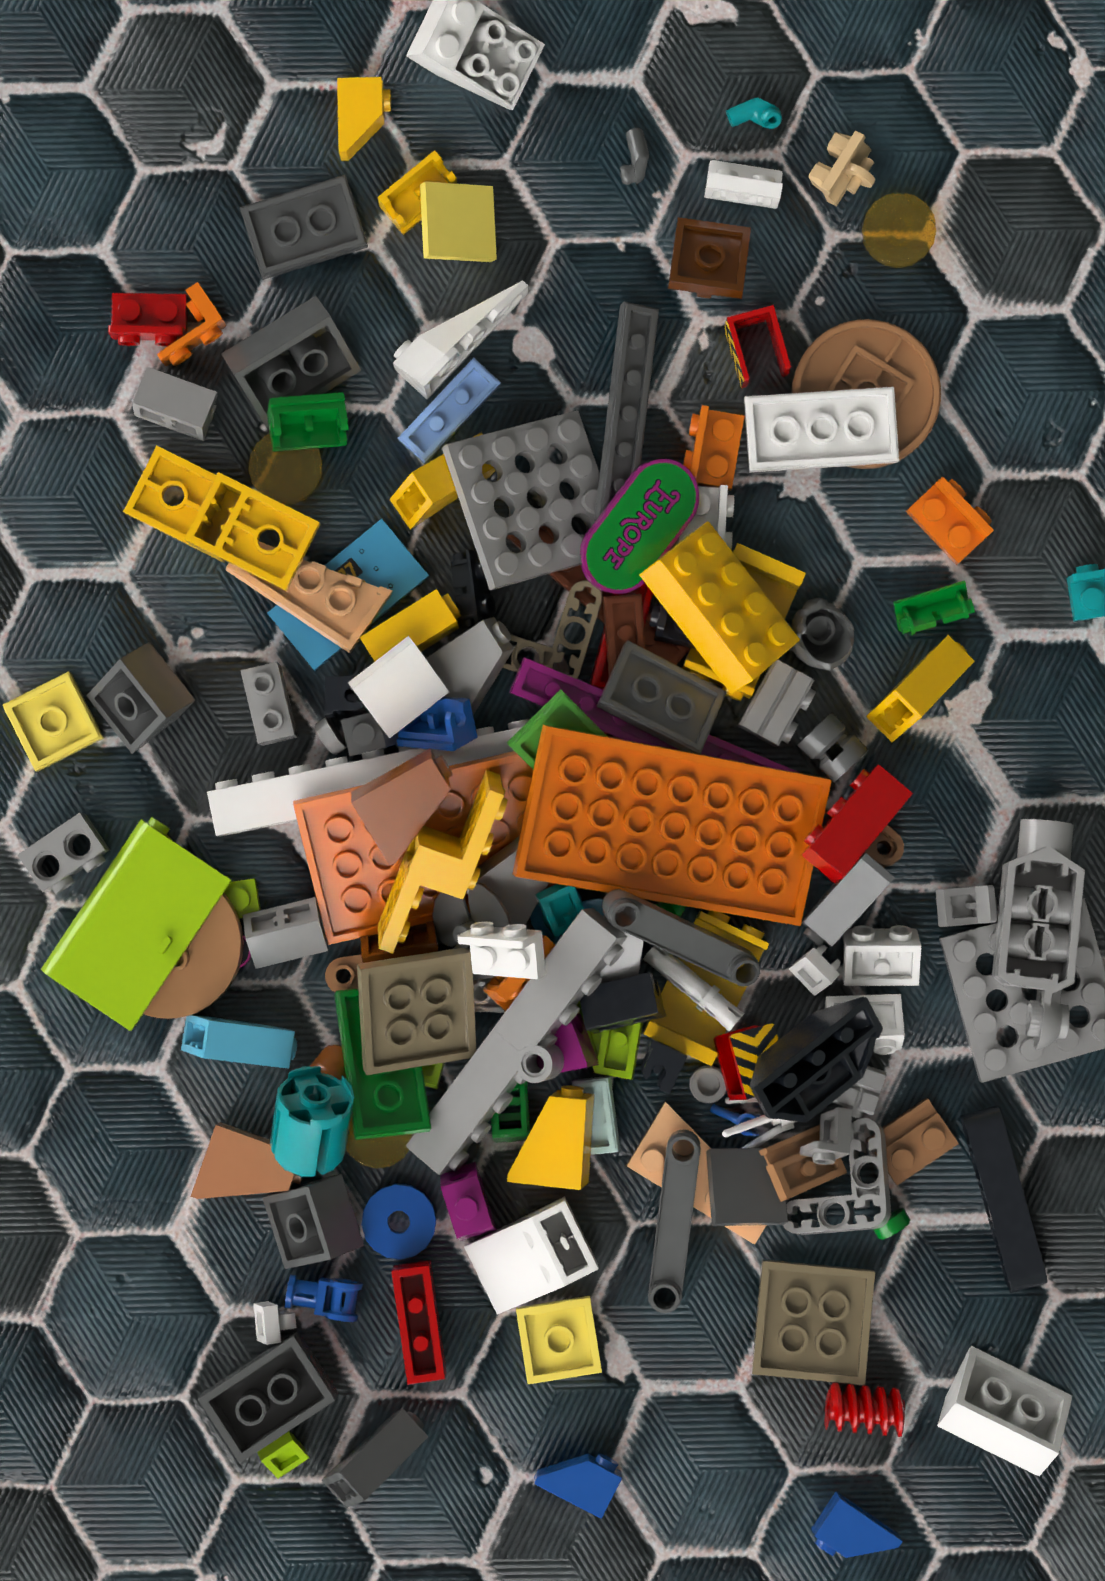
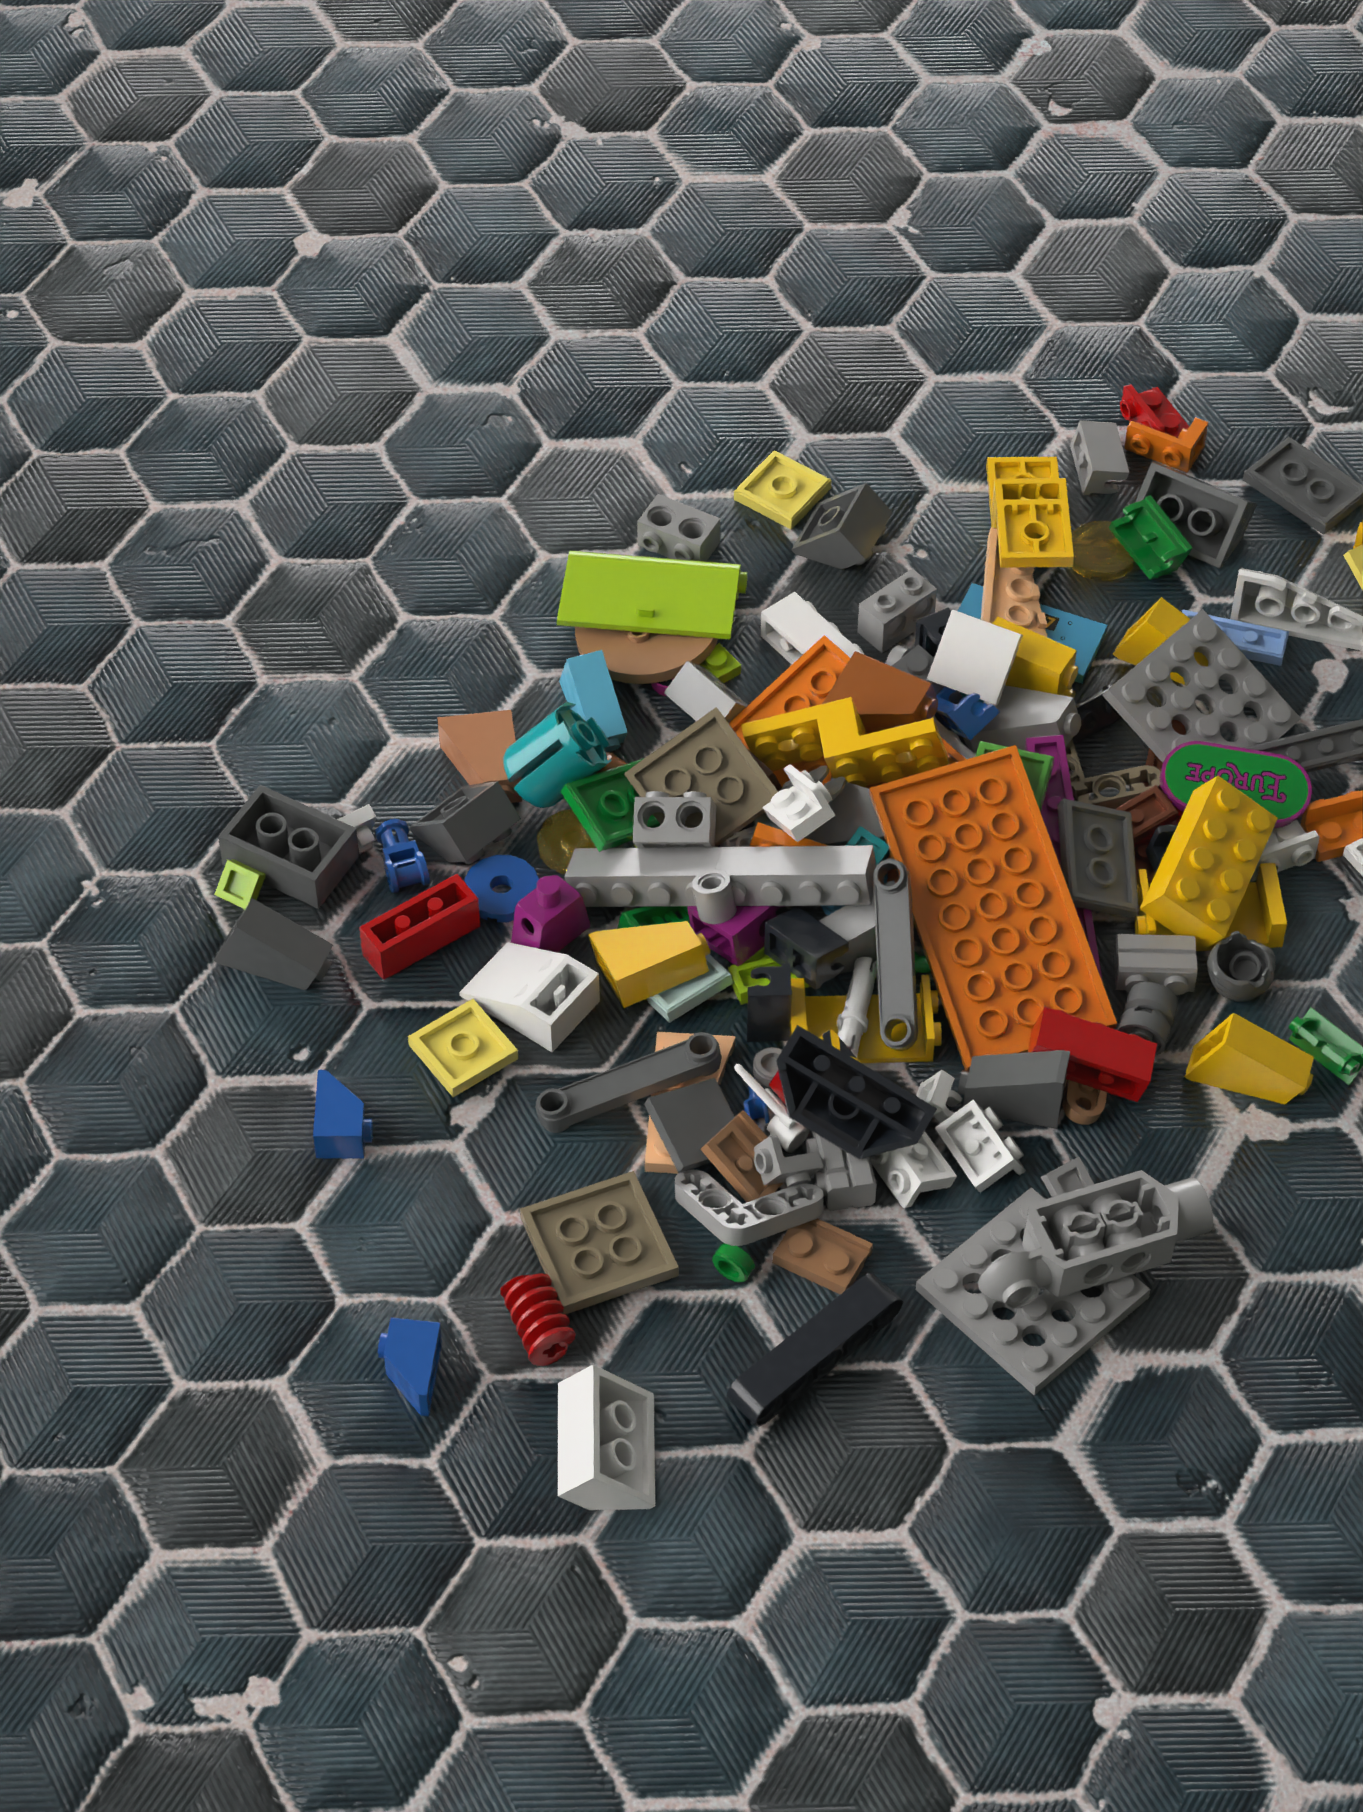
camera: 65 degrees right, 35 degrees down
none -> light grey brick [633,791,717,848]

